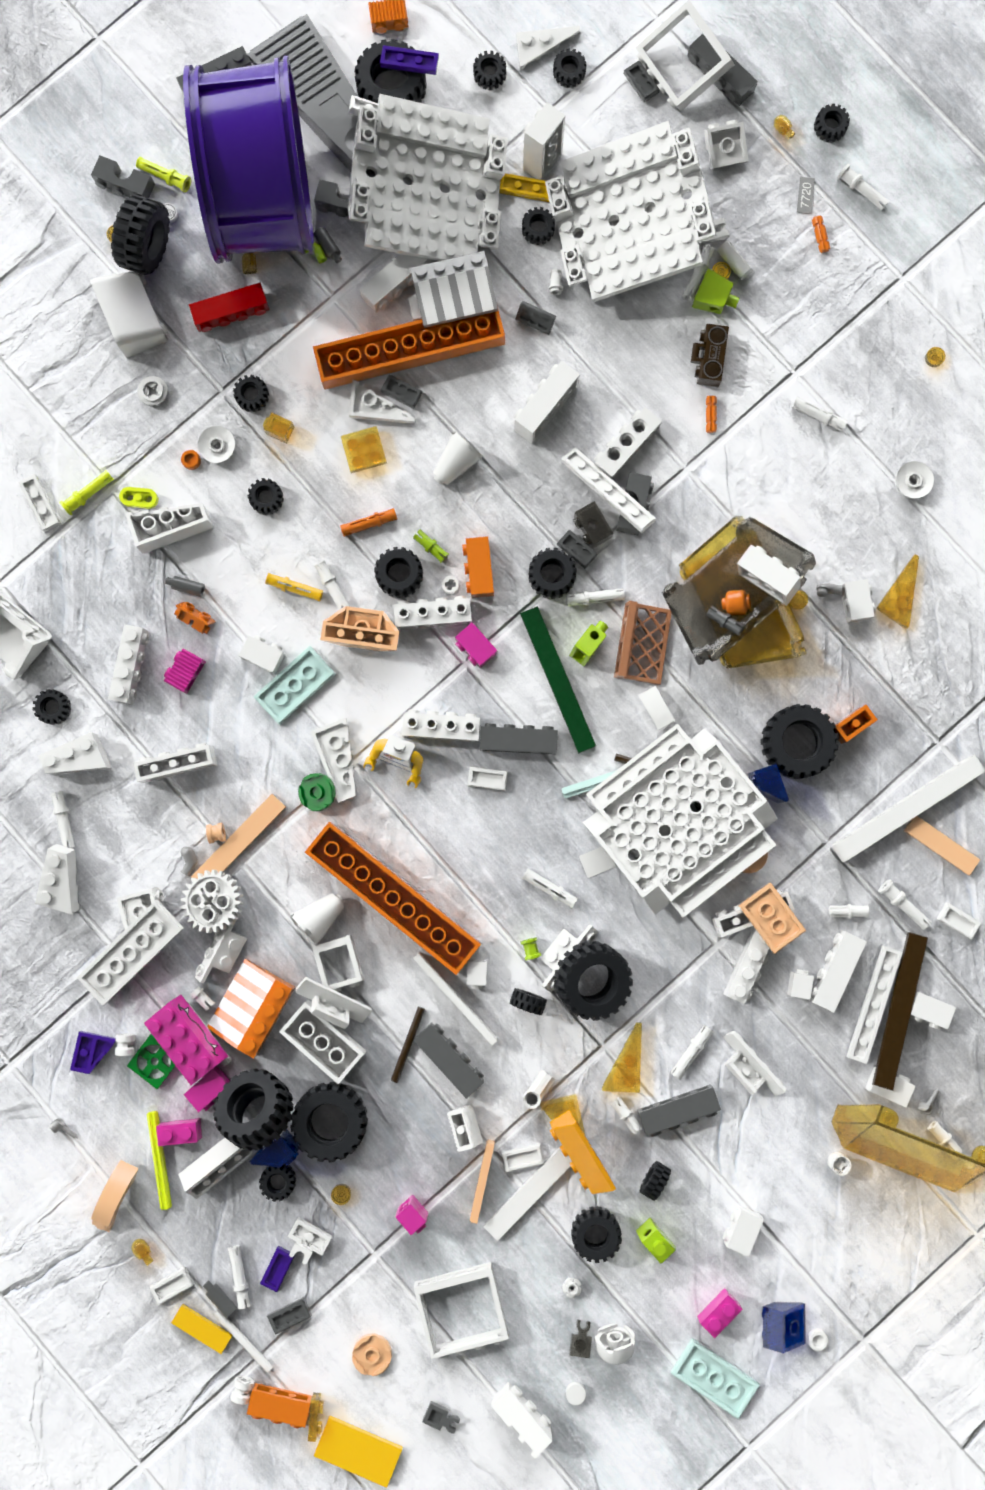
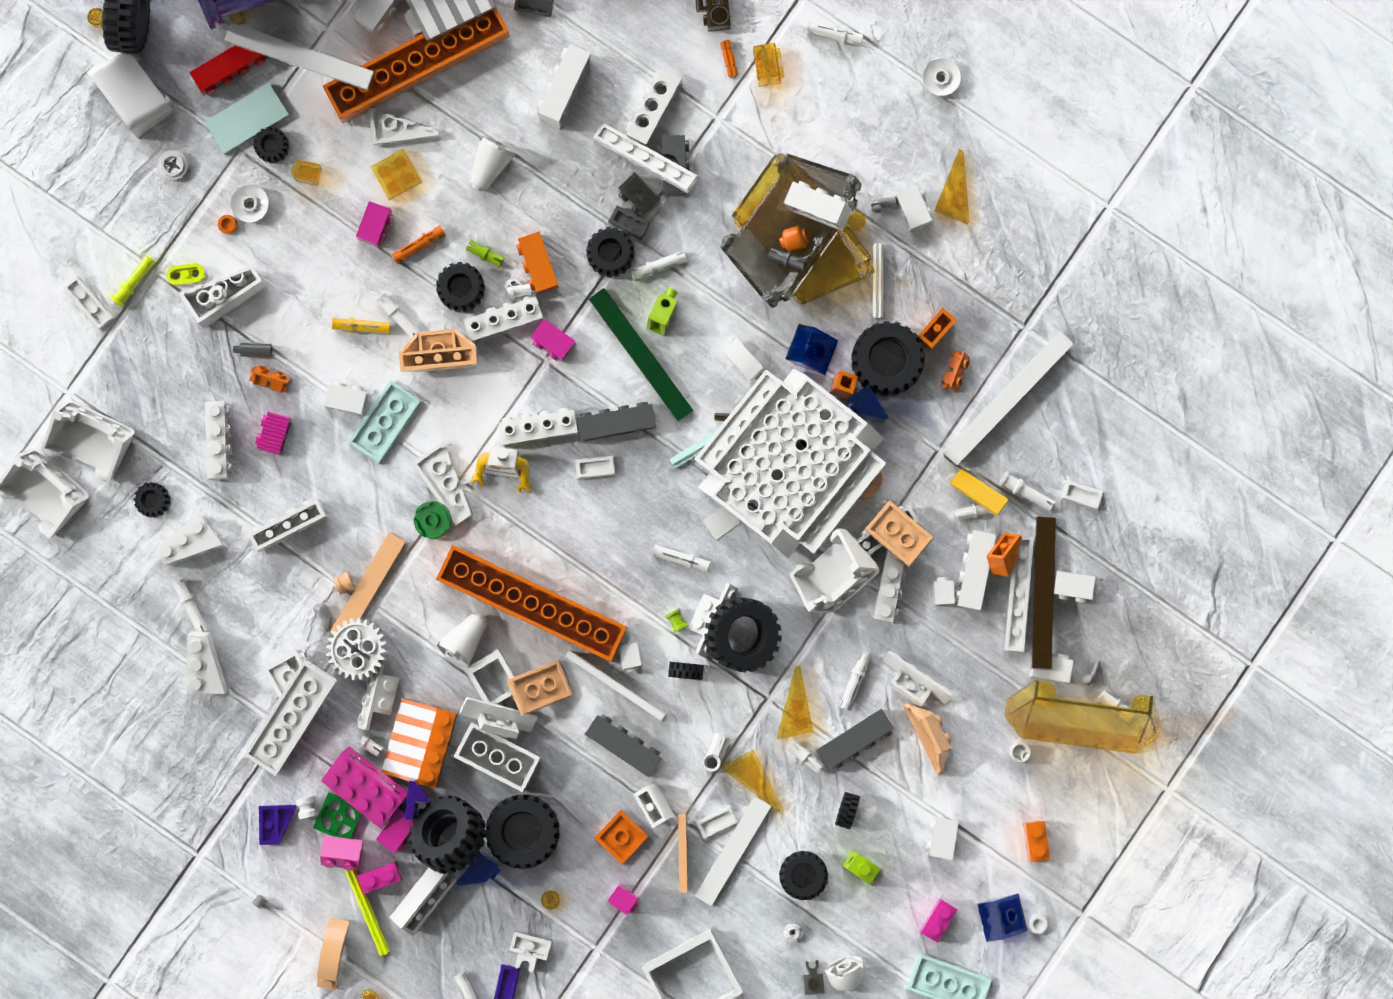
camera: 20 degrees left, 0 degrees up
black tyre [247,478,284,515] -> none
black tyre [259,1162,296,1202] -> none
dark grey plate [380,374,423,409] -> none
dark brown bar [391,1006,425,1083] -> none
light orange slope [549,1110,616,1194] -> none
nougat fence [614,601,672,685] -> none
light nougat tile [904,816,980,876] -> none
none -> light aqua tile [205,83,289,155]
none -> white plate [208,286,227,304]
none -> white tile [224,23,374,91]
none -> brick [320,836,363,871]
none -> dark pink brick [356,201,394,247]
none -> dark purple slope [404,777,431,820]
none -> white pin [506,283,531,300]
none -> light nougat tile [507,660,573,716]
none -> orange tile [594,810,649,864]
none -> clear yellow brick [753,43,784,87]
none -> clear blue slope [785,324,838,376]
none -> white windscreen [789,529,880,613]
none -> orange brick [829,370,858,399]
none -> white axle [873,243,884,319]
none -> light nougat wedge [903,704,952,775]
none -> orange hinge [941,351,970,393]
none -> yellow tile [950,469,1009,516]
none -> orange slope [986,532,1022,577]
none -> orange brick [1023,820,1050,862]

